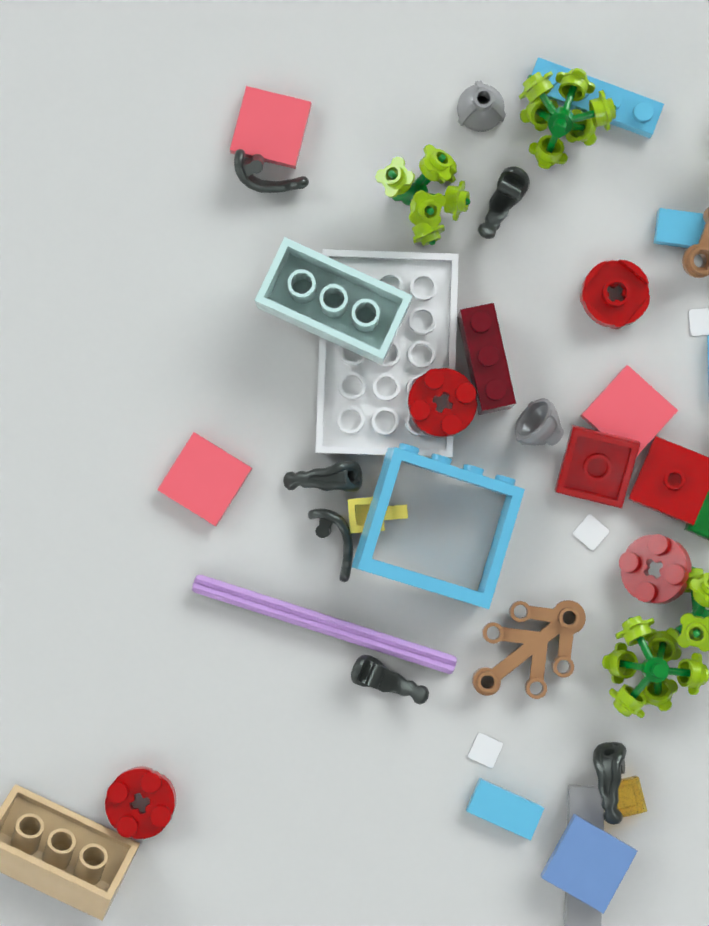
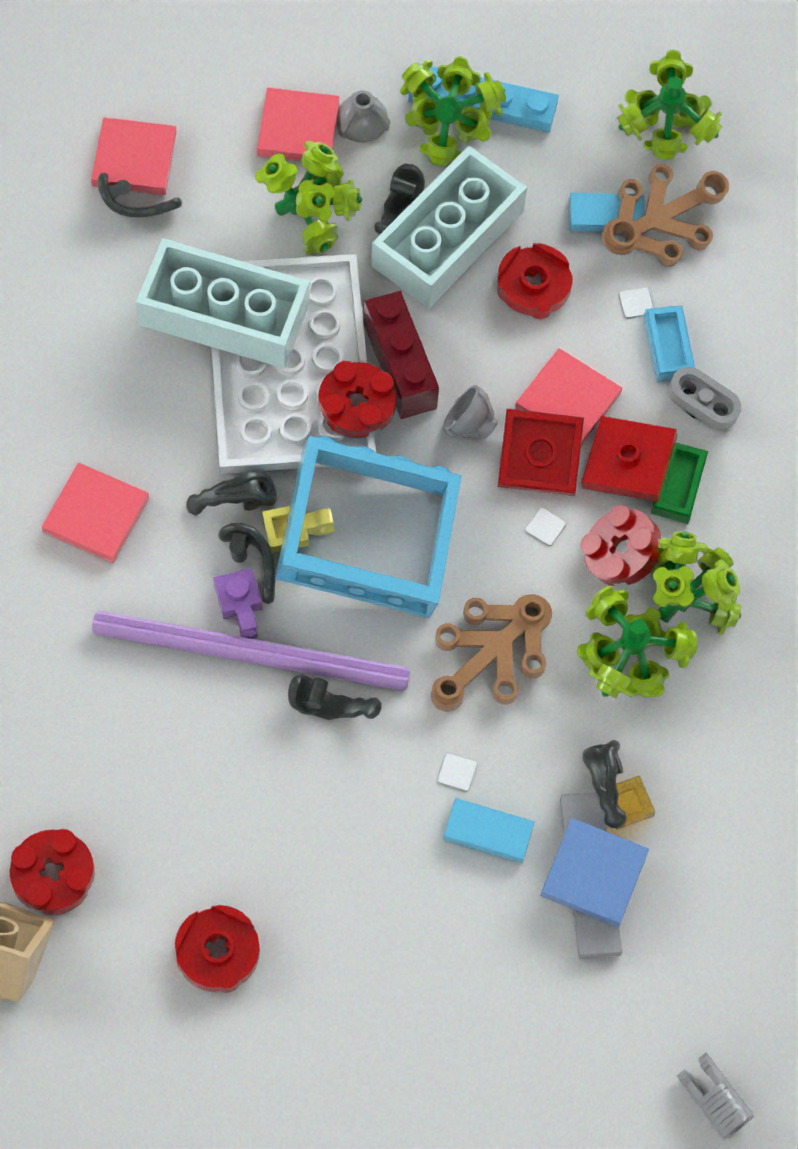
camera: 10 degrees left, 20 degrees down
none -> red plate [175,905,260,993]
none -> medium lavender plate [213,568,262,639]
none -> coral tile [257,87,340,161]
none -> light aqua brick [371,146,527,309]

